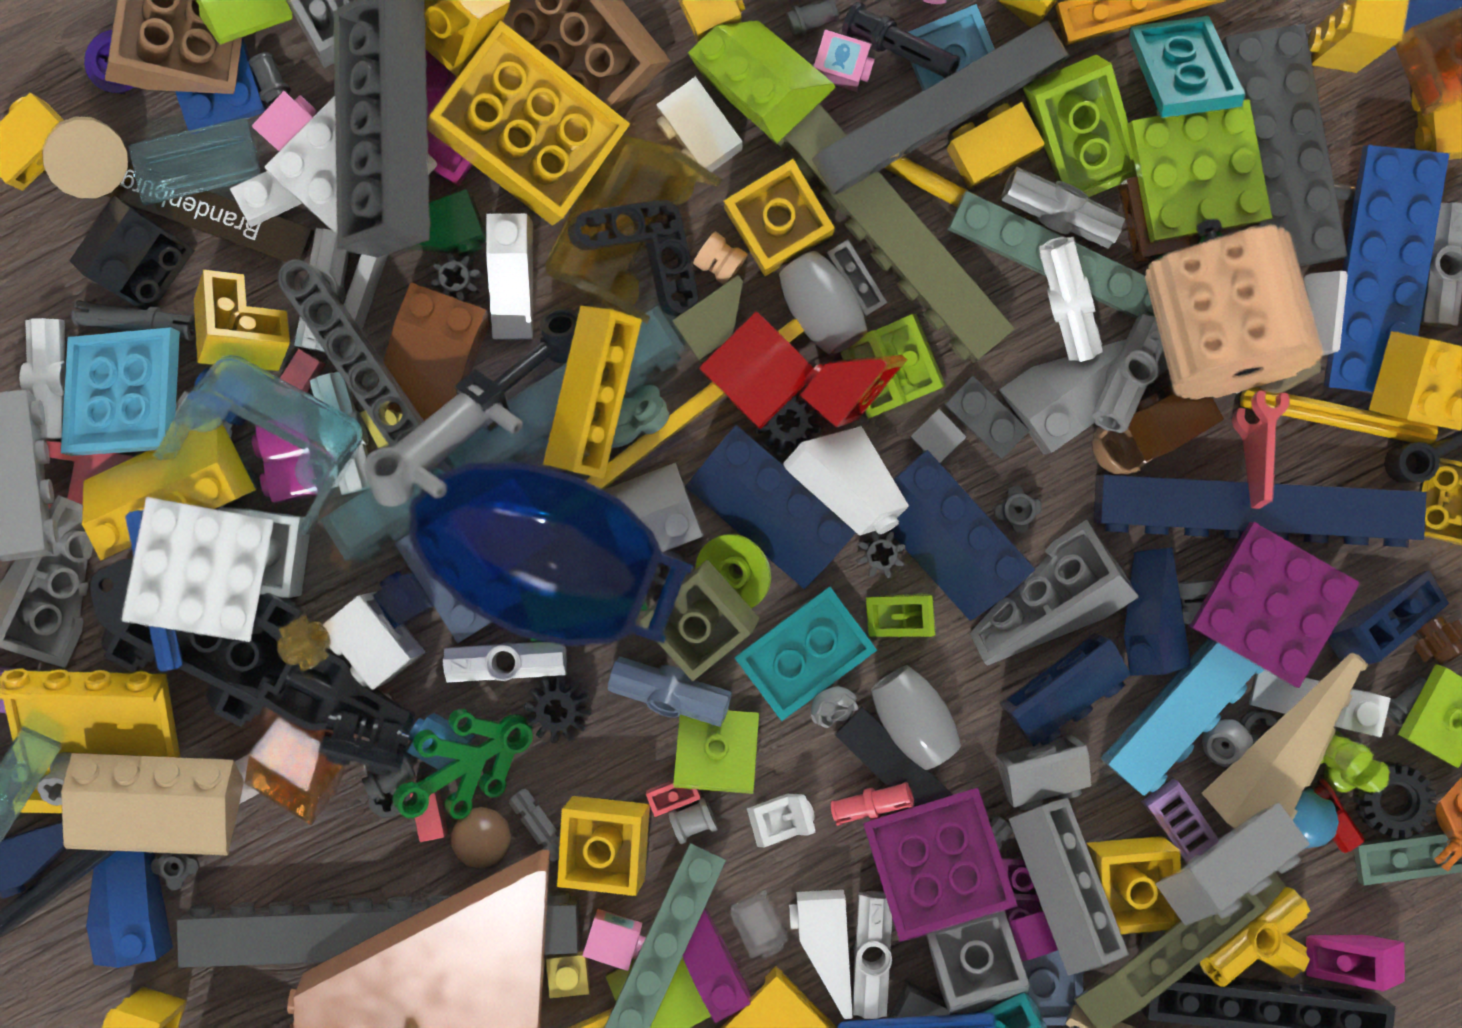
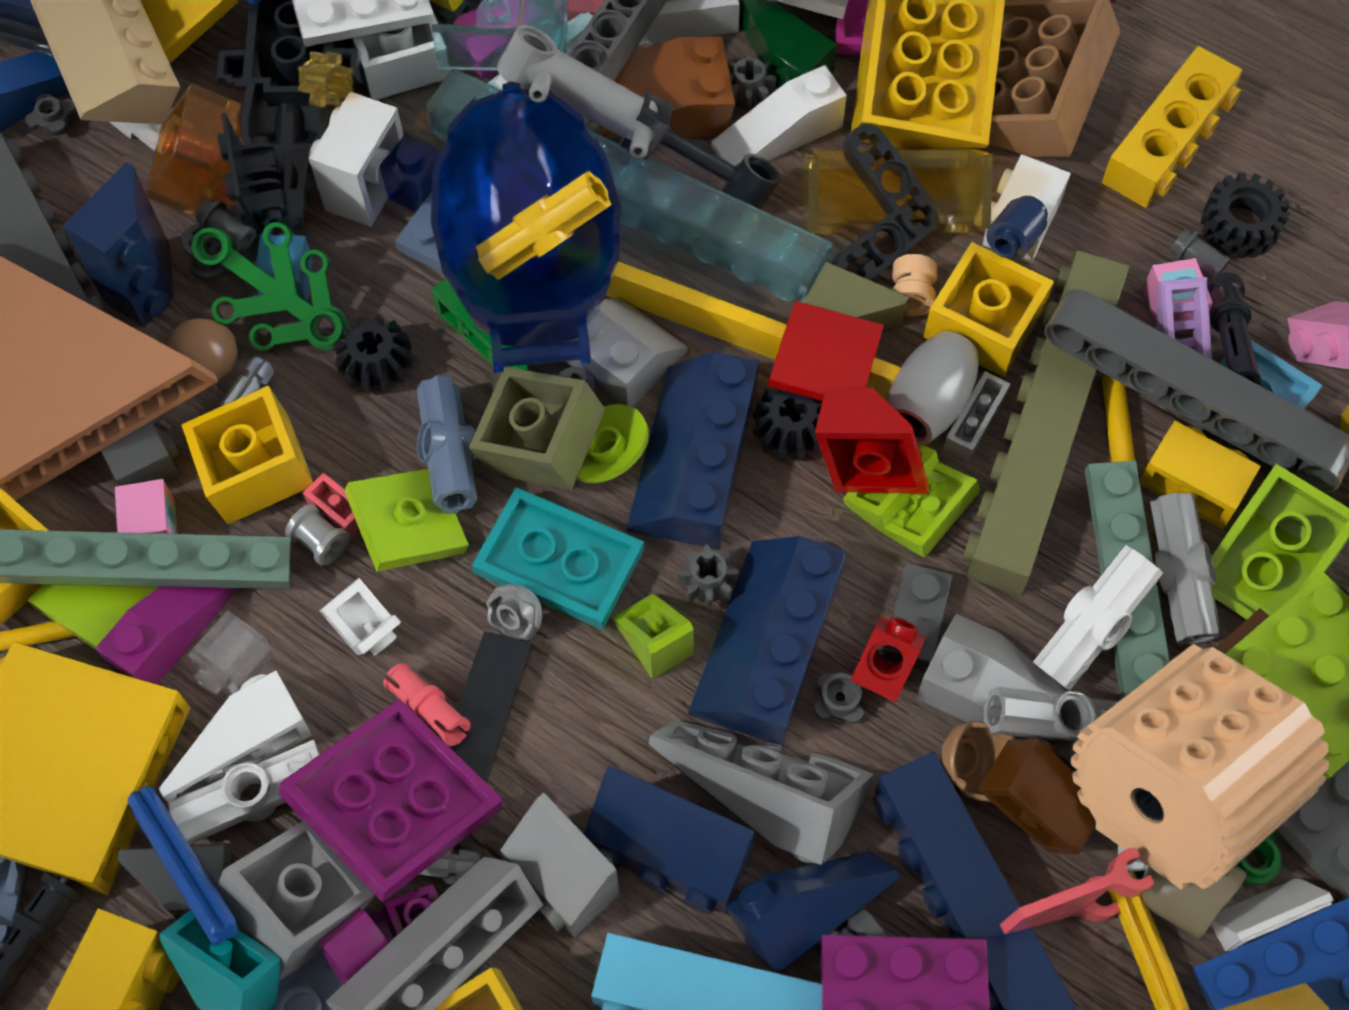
camera: 65 degrees right, 25 degrees down
coral piece [410,790,448,842] -> none
white piece [443,640,567,683] -> none
yellow brick [543,306,642,479] -> none
light yellow plate [546,951,590,998] -> none
sand green plate [611,385,669,448] -> none
lime slope [688,21,836,143] -> none
white slope [783,426,909,535] -> none
light grey piece [871,665,961,770] -> none
light grey tile [910,409,966,463] -> none
none -> dark blue slope [63,162,174,327]
none -> yellow piece [476,171,612,280]
none -> red brick [850,616,926,702]
none -> dark blue brick [986,195,1048,260]
none -> lavender slope [1157,277,1212,359]

